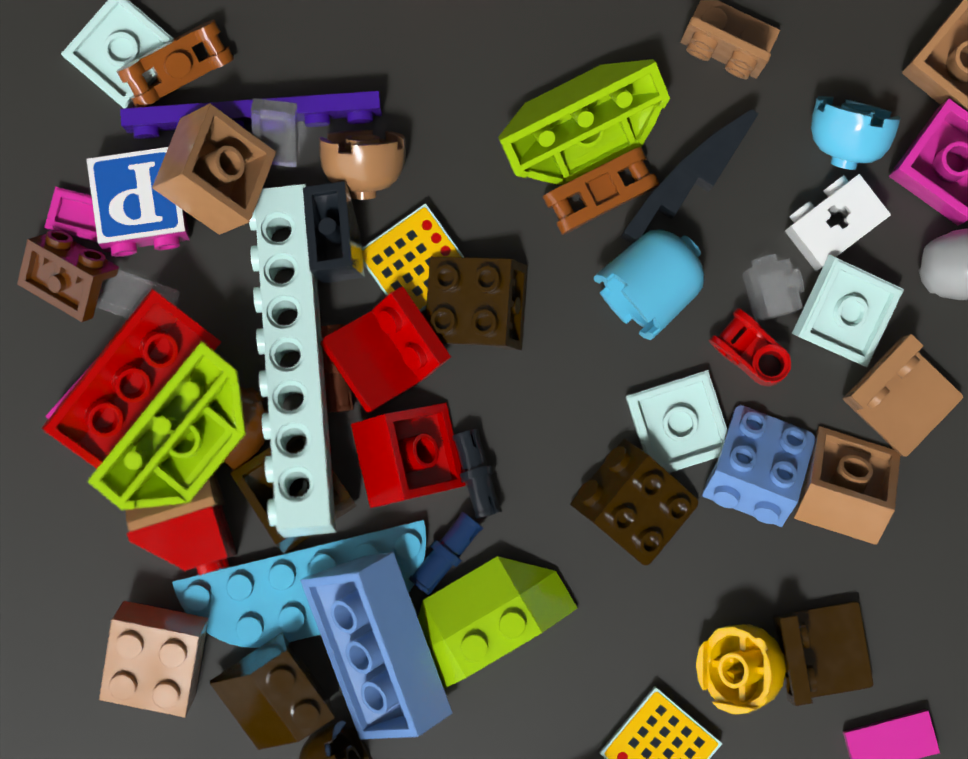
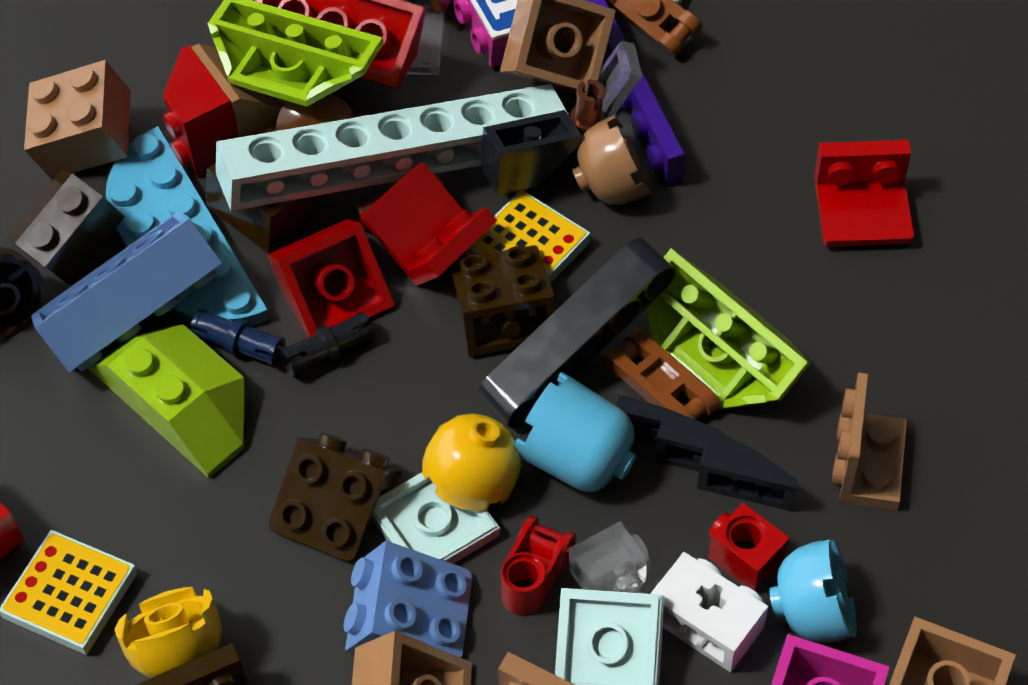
camera: 80 degrees right, 30 degrees down
none -> yellow cylinder [422,413,521,512]
none -> black beam [478,238,676,429]
none -> copper pin [570,79,605,156]
none -> red brick [708,502,790,592]

